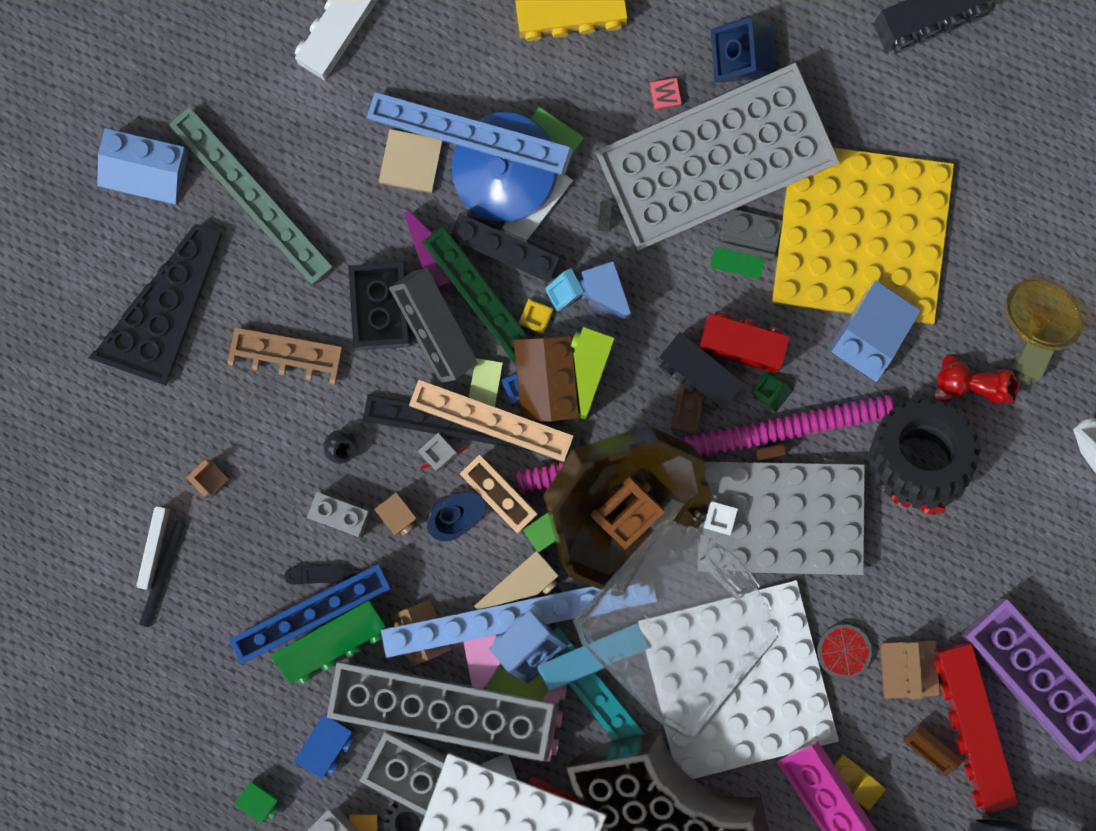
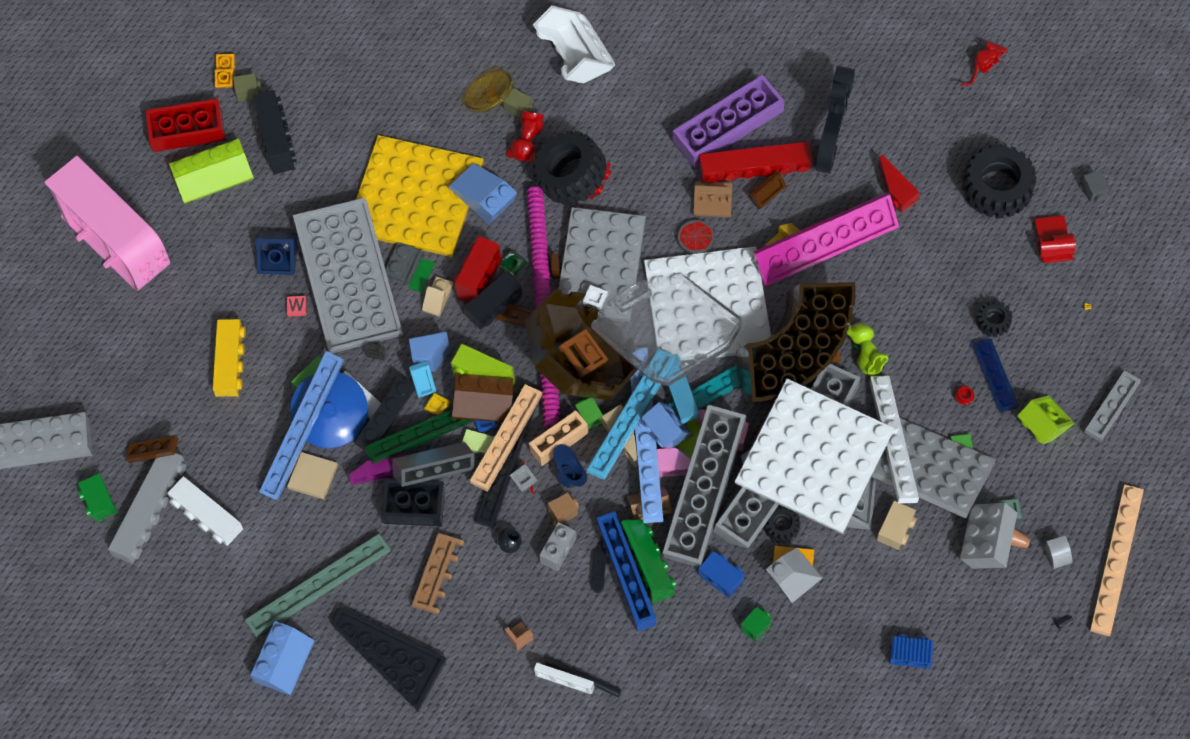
camera: 80 degrees left, 20 degrees down
none -> tan slope [422,276,454,317]
none -> medium azure tile [587,350,676,480]

